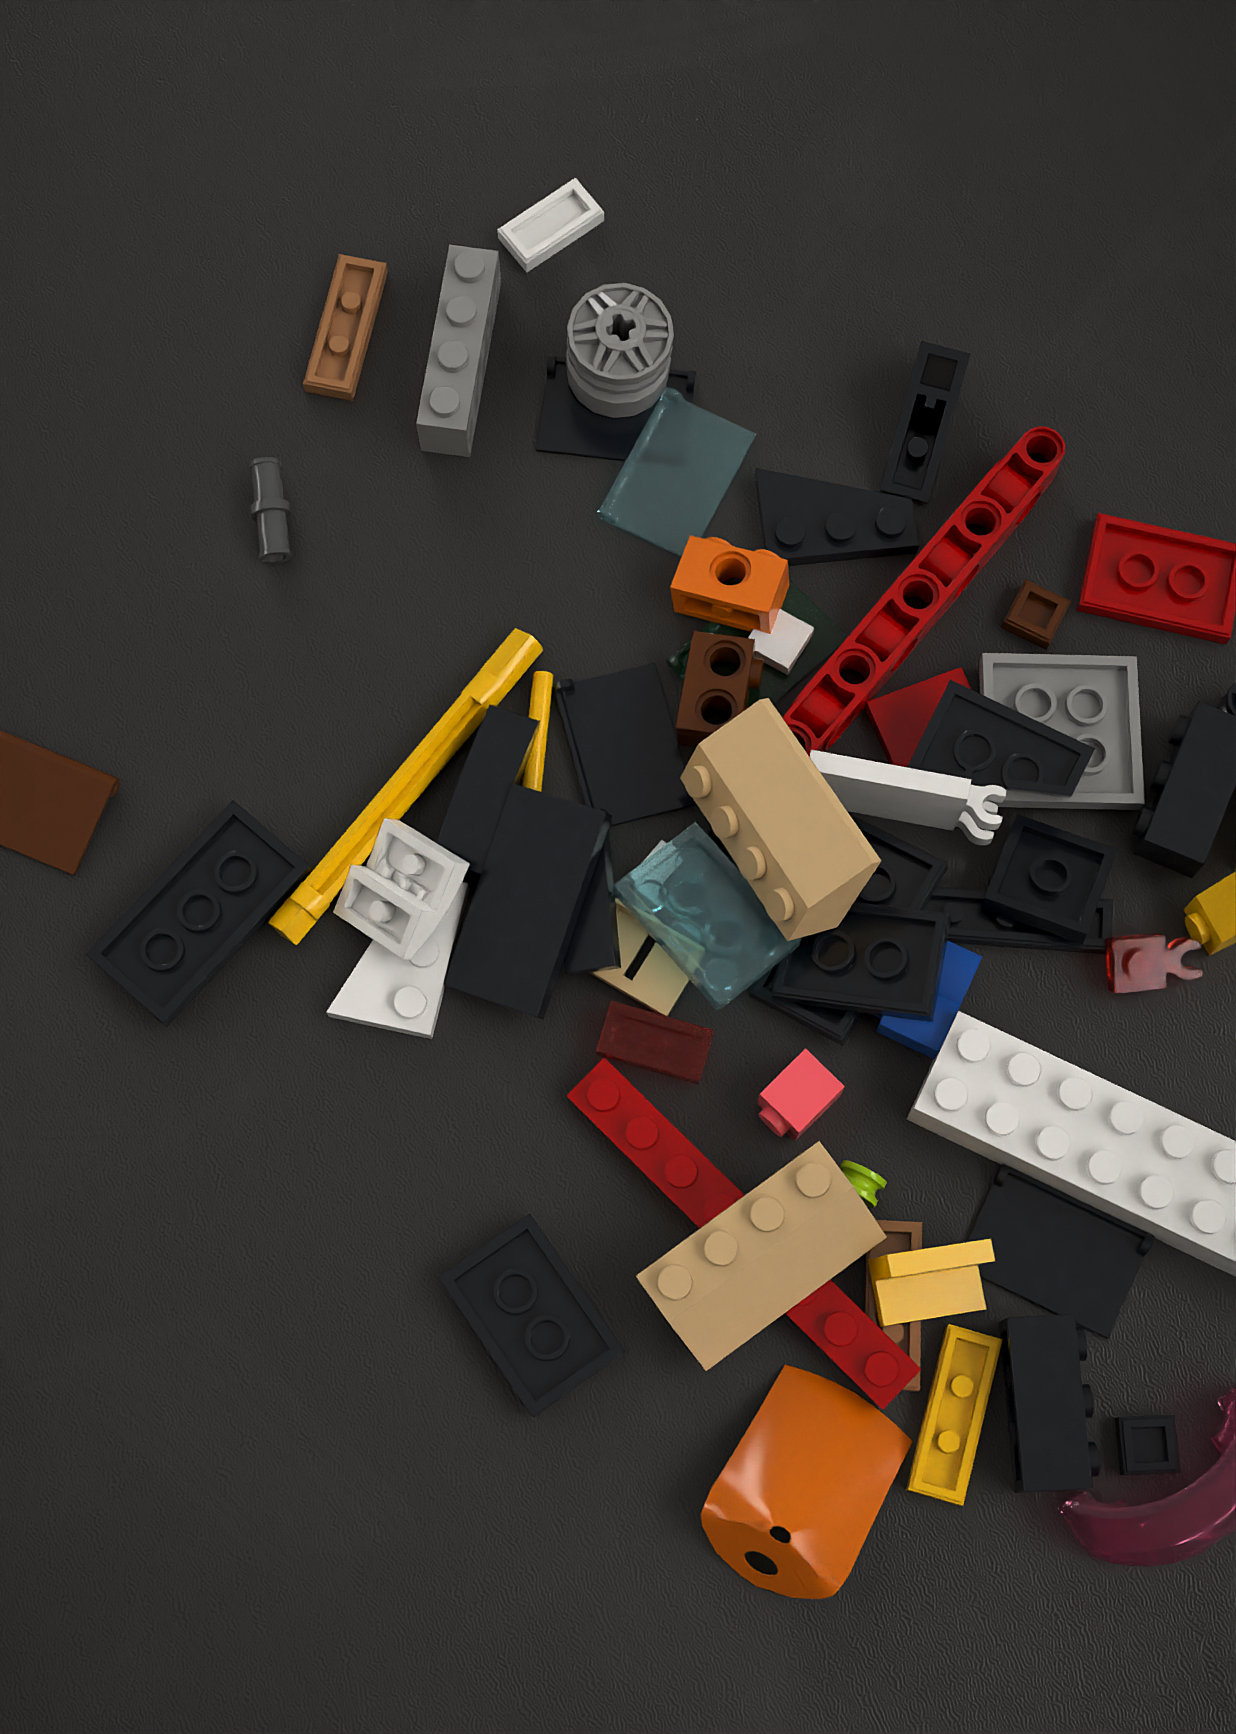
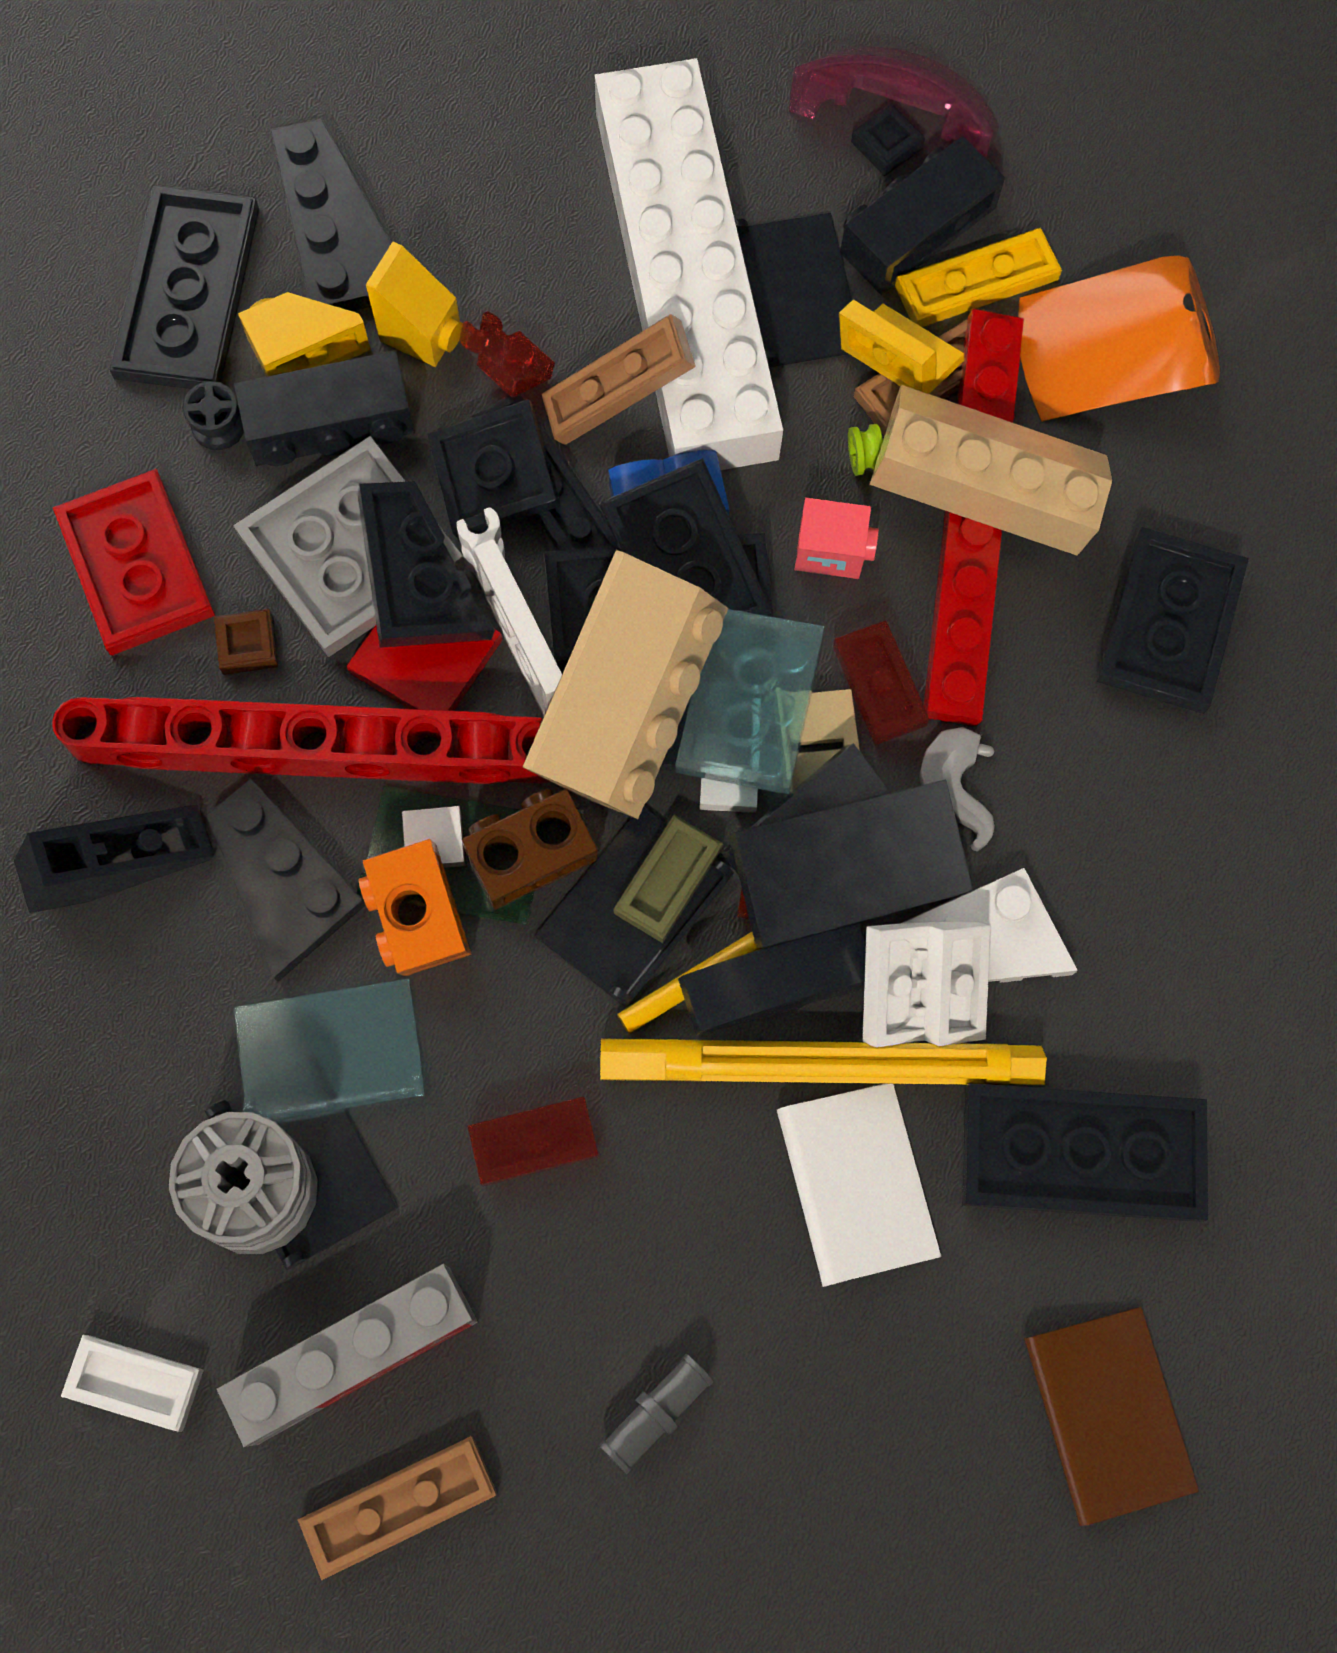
camera: 130 degrees left, 0 degrees up
none -> clear red plate [467,1096,599,1187]
none -> medium nougat tile [541,314,696,445]
none -> olive tile [614,815,723,943]
none -> white piece [777,1084,941,1287]
none -> light grey piece [919,727,995,851]

